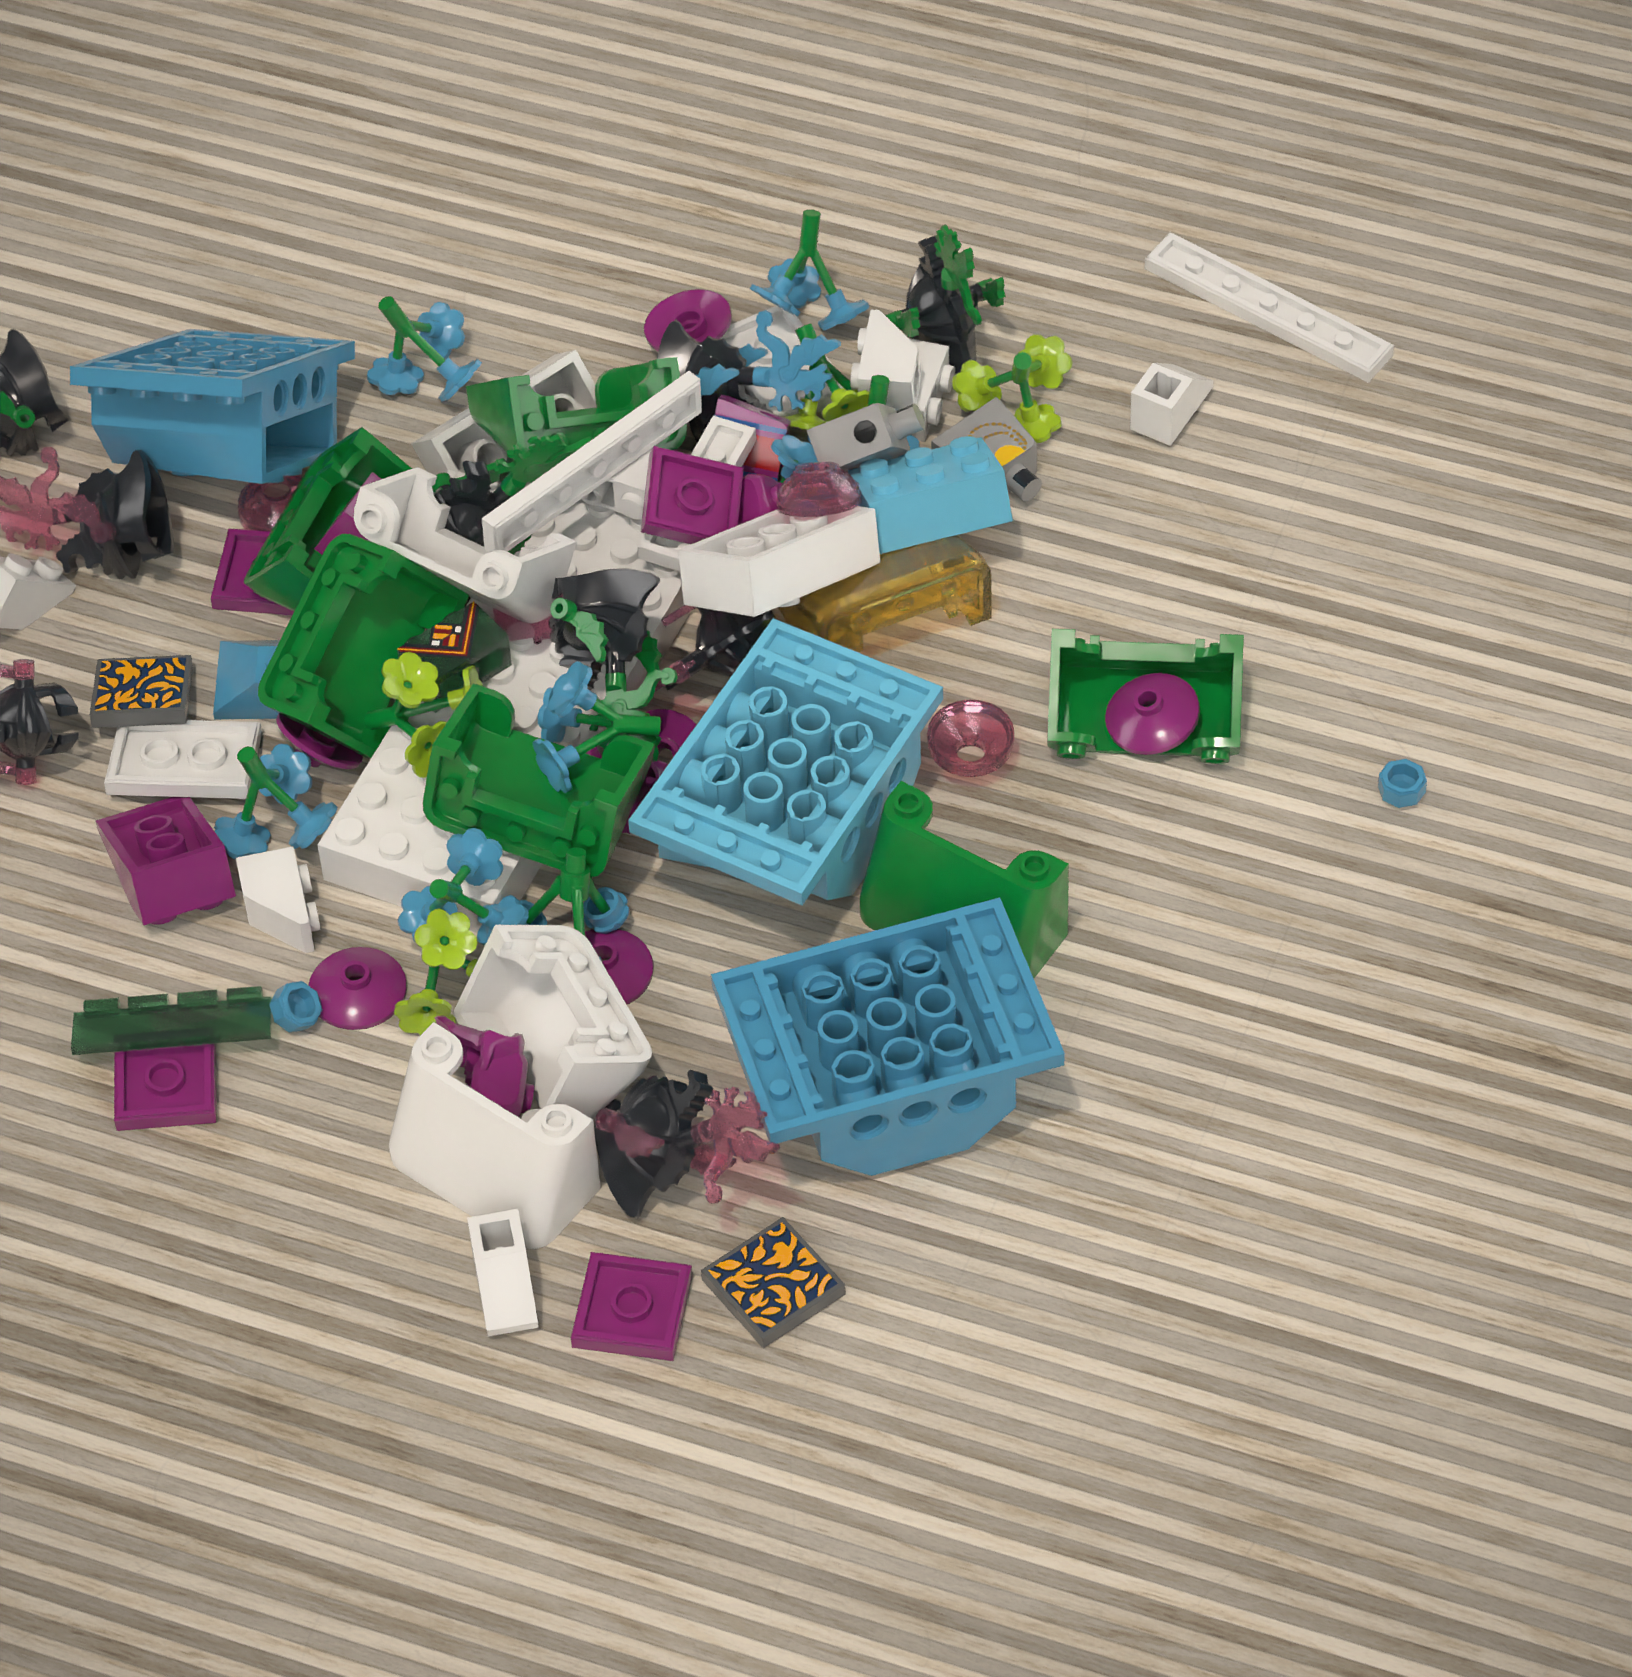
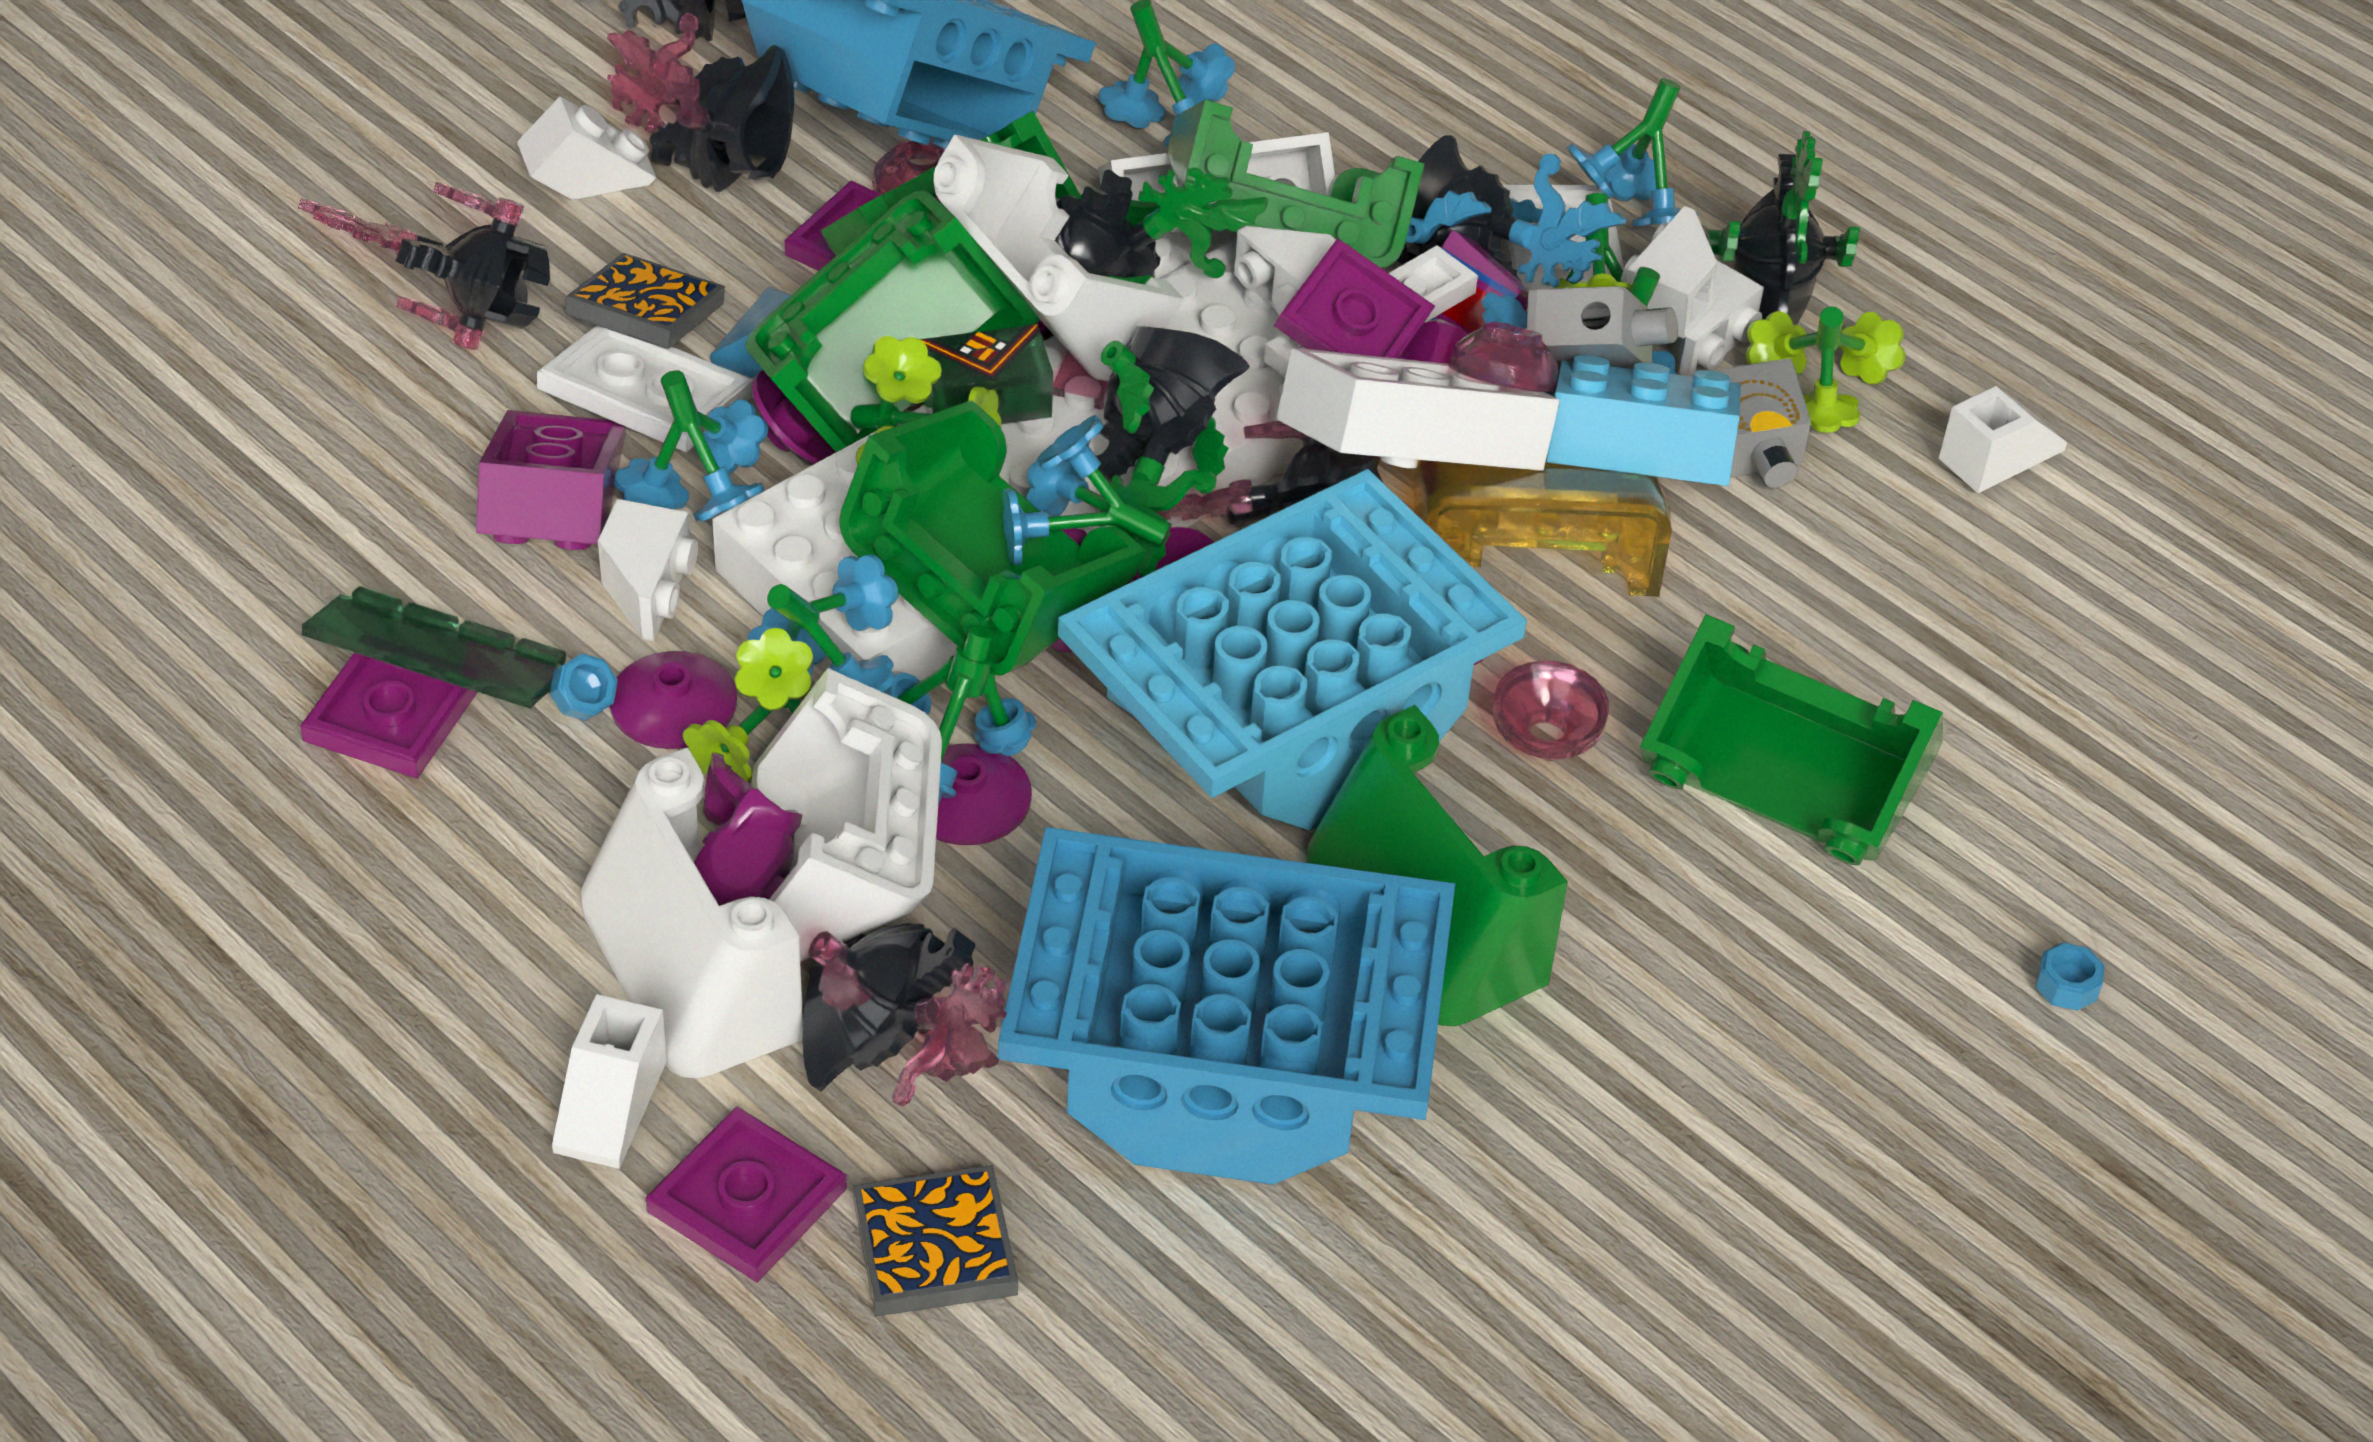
camera: 20 degrees right, 5 degrees down
white tile [482,371,702,552] -> none
magenta dish [644,289,732,351] -> none
magenta dish [1105,673,1200,755] -> none
white tile [1145,232,1394,383] -> none

